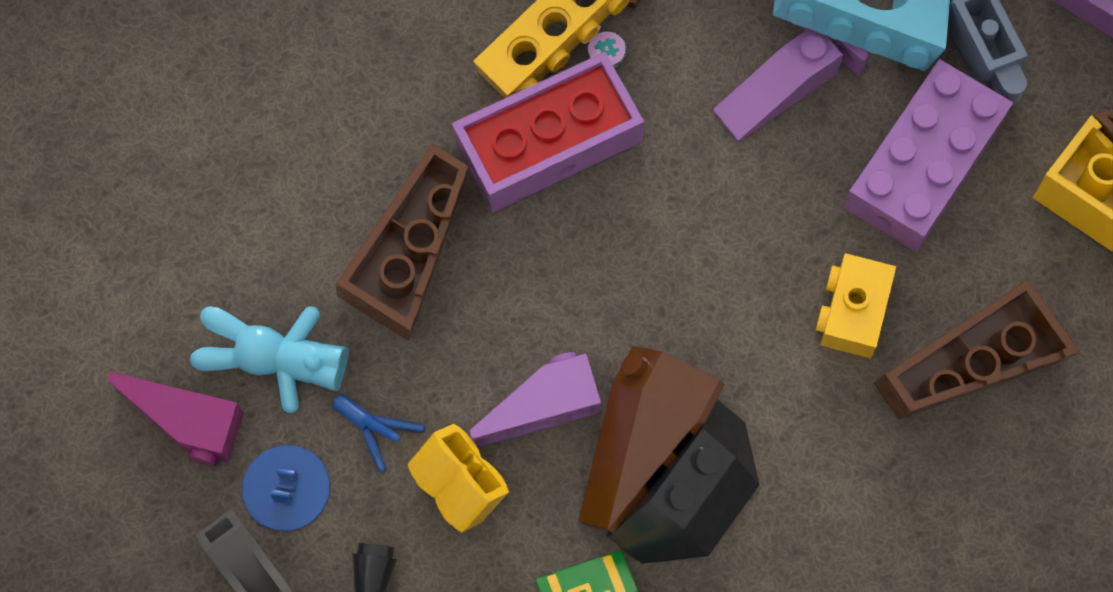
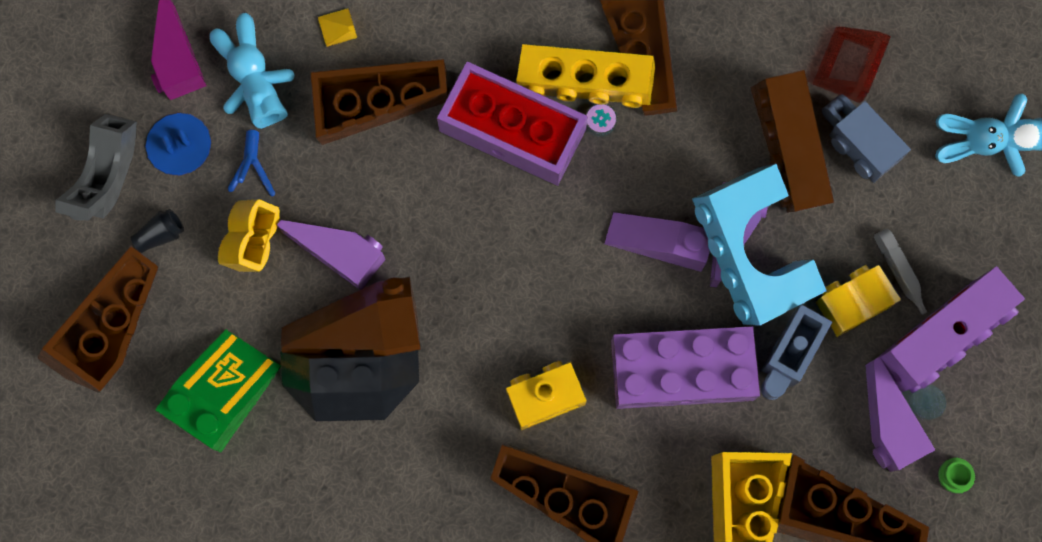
camera: 50 degrees right, 5 degrees up
none -> yellow slope [318,8,357,47]

